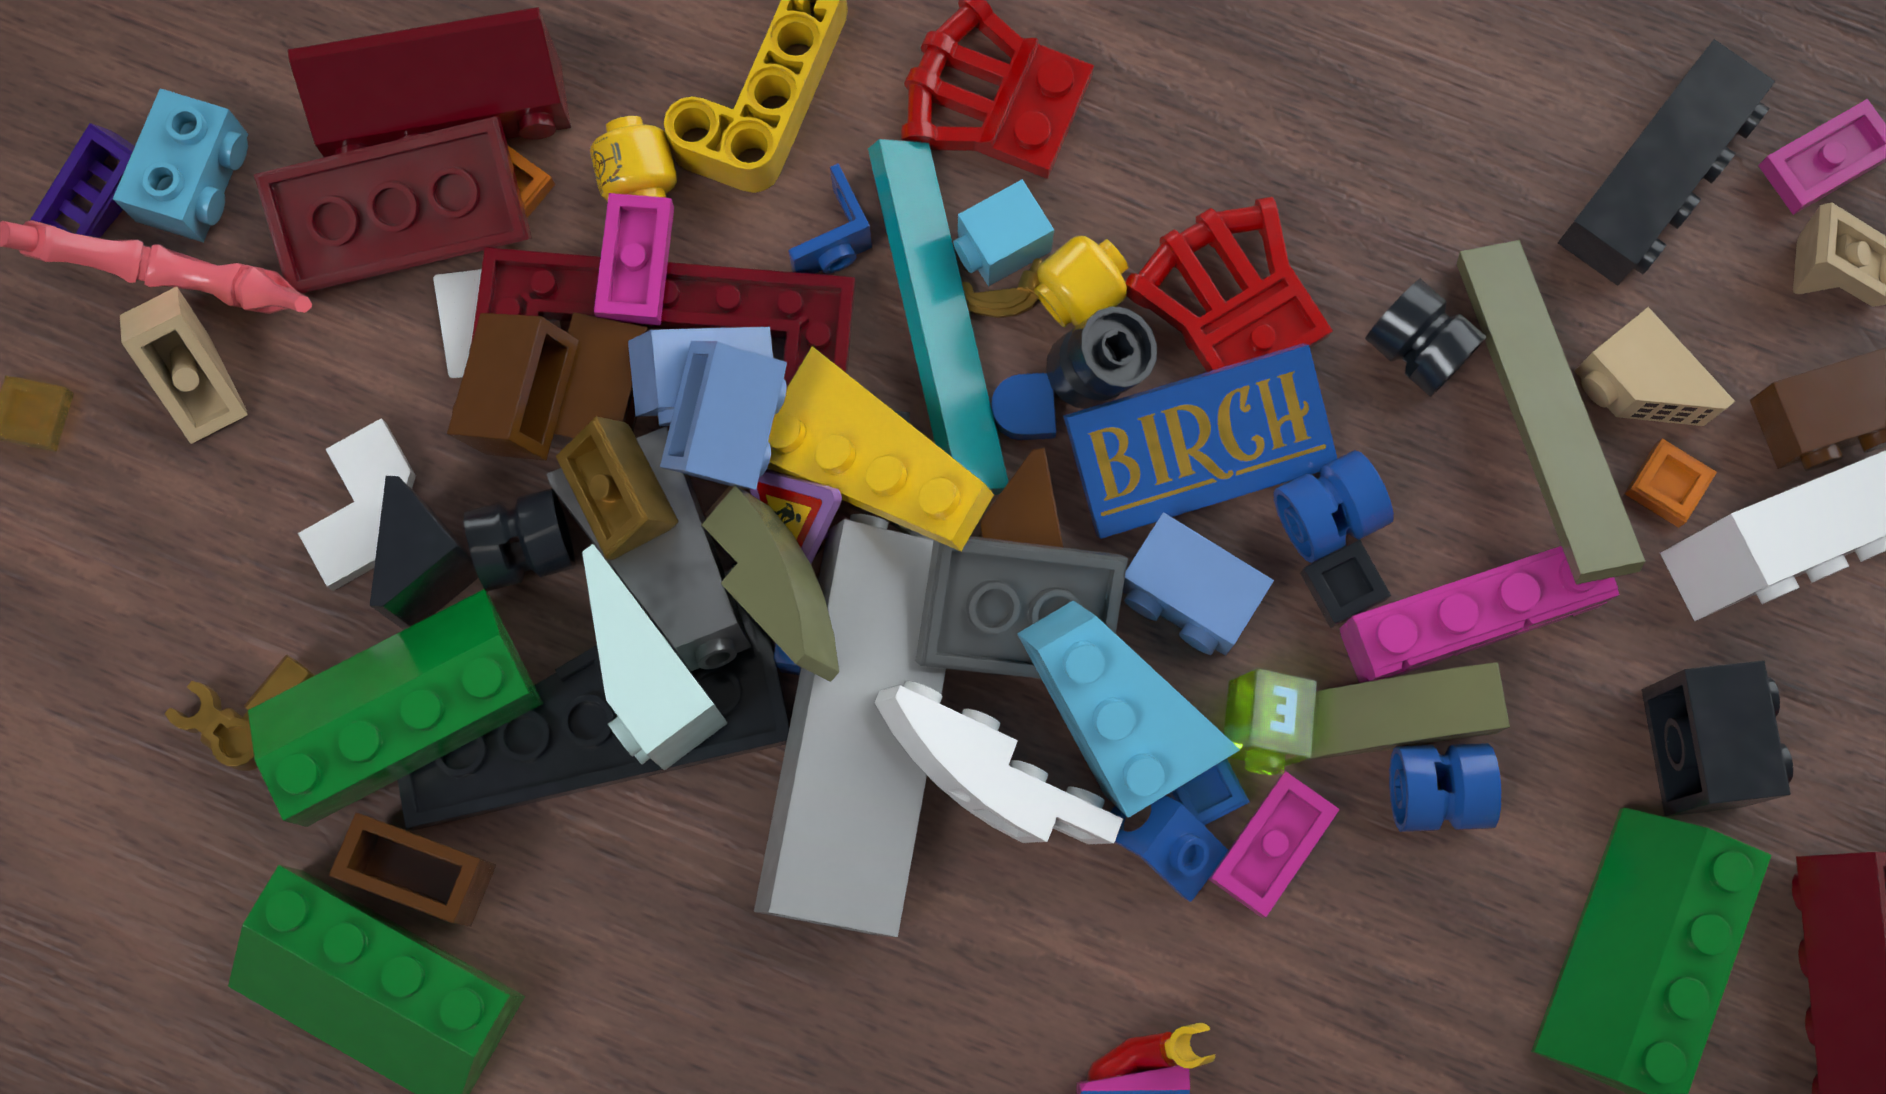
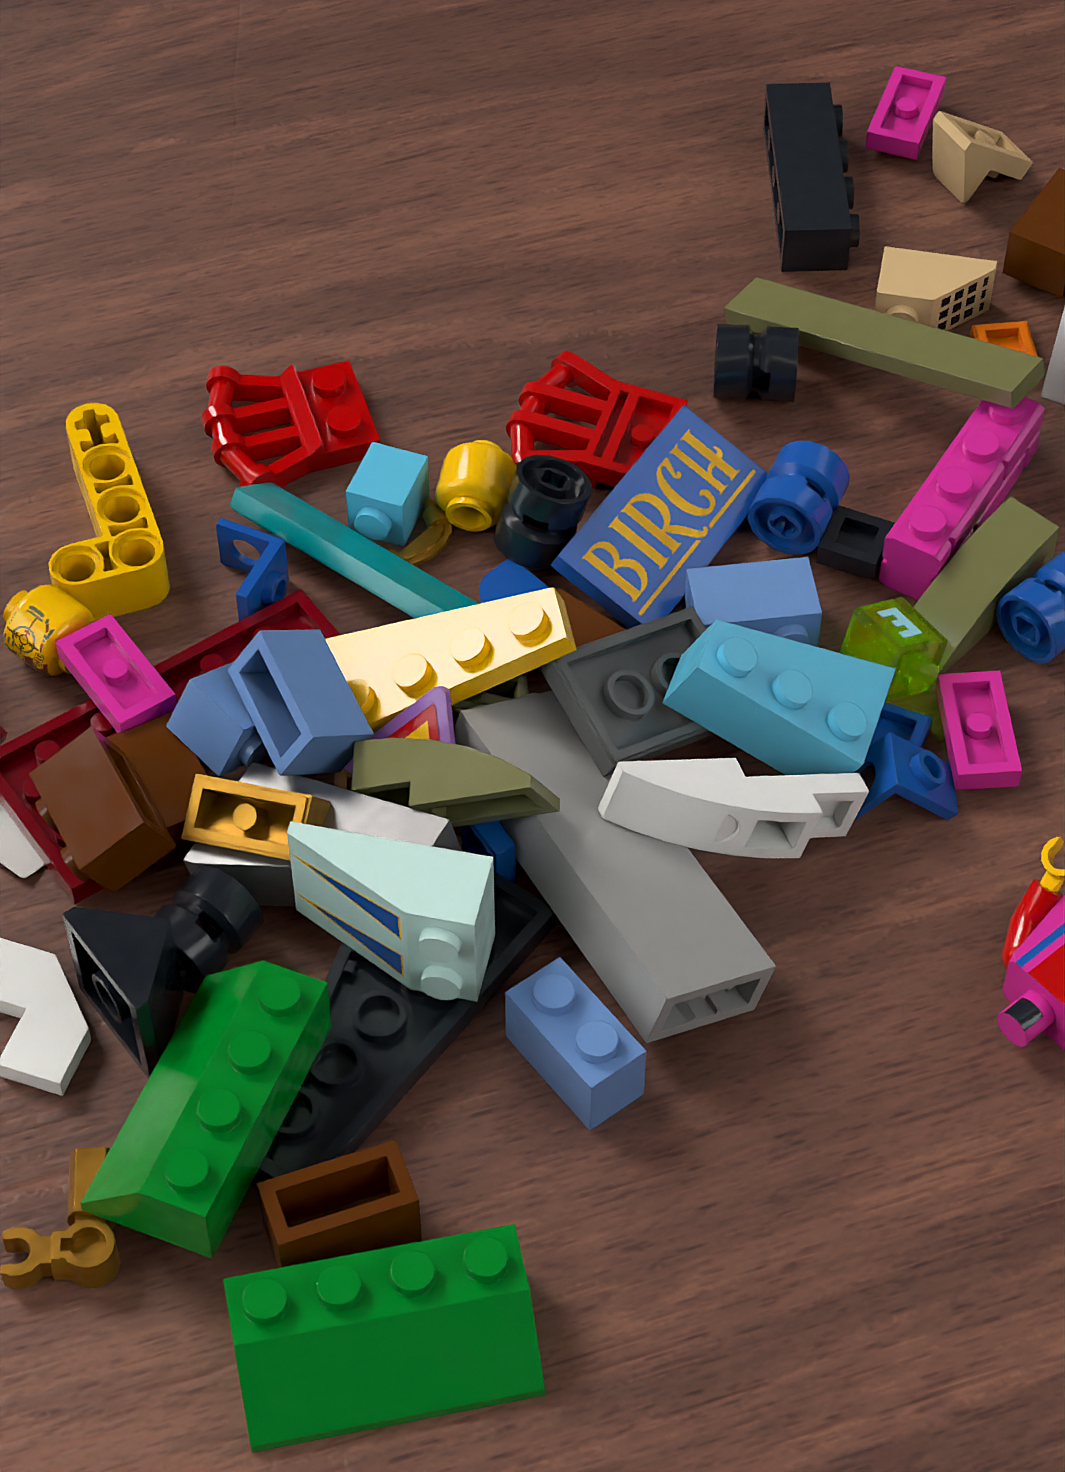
camera: 40 degrees left, 25 degrees down
none -> medium blue piece [505,957,646,1131]

